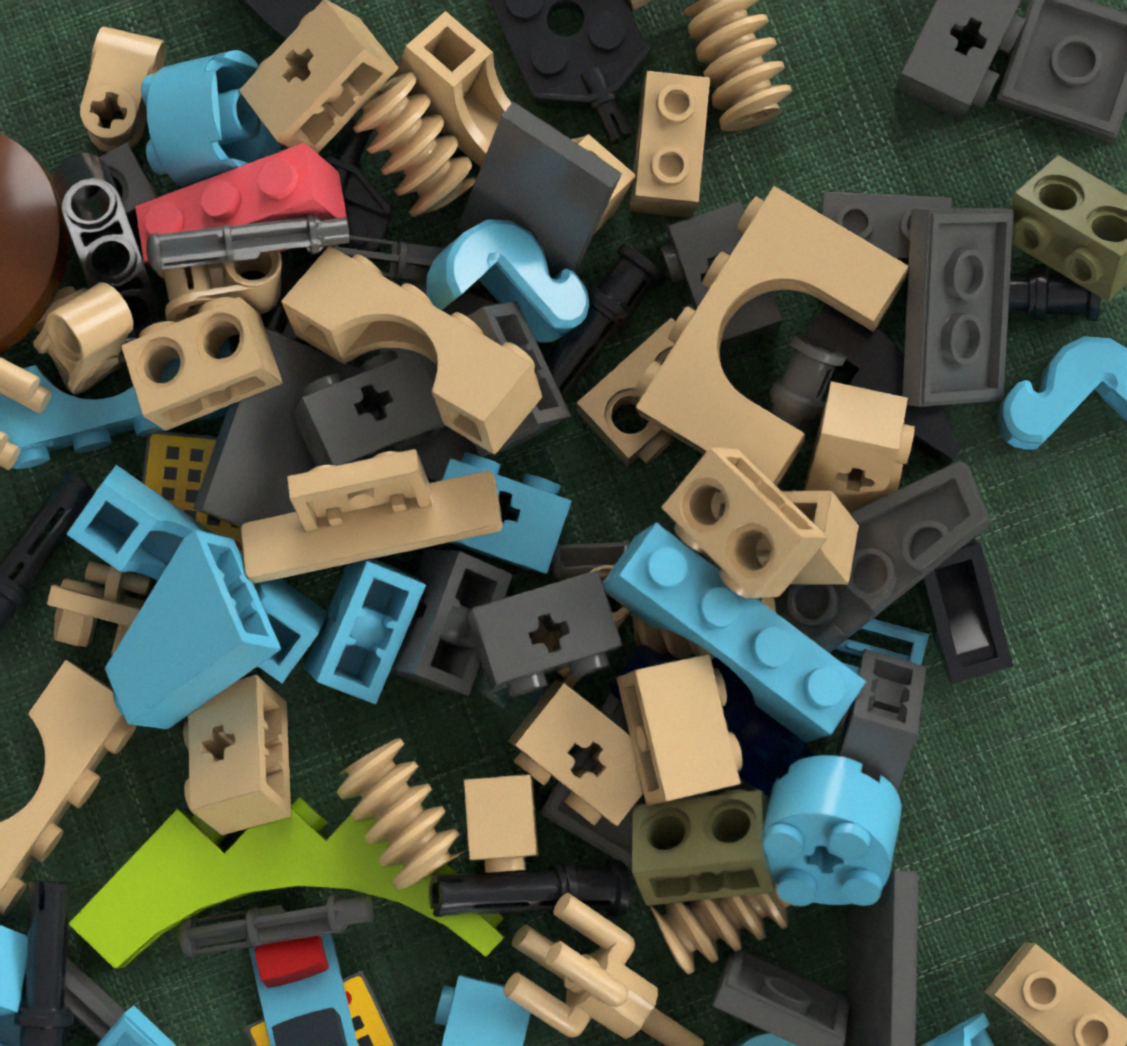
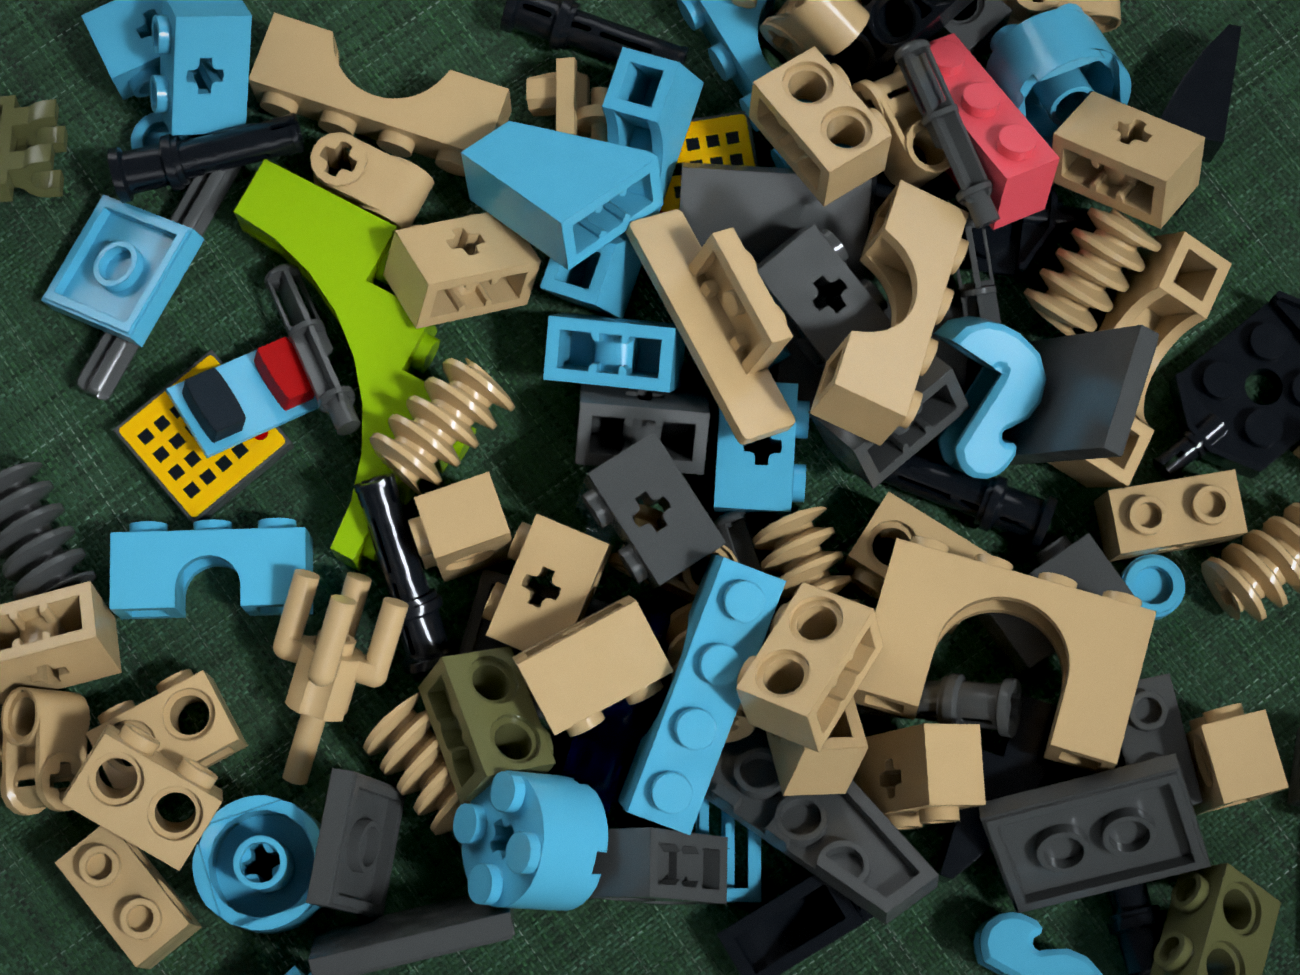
camera: 70 degrees right, 5 degrees down
none -> tan piece [310,132,435,230]
none -> tan piece [752,506,860,639]
none -> medium azure tile [1120,554,1185,620]
none -> tan brick [1185,703,1289,815]

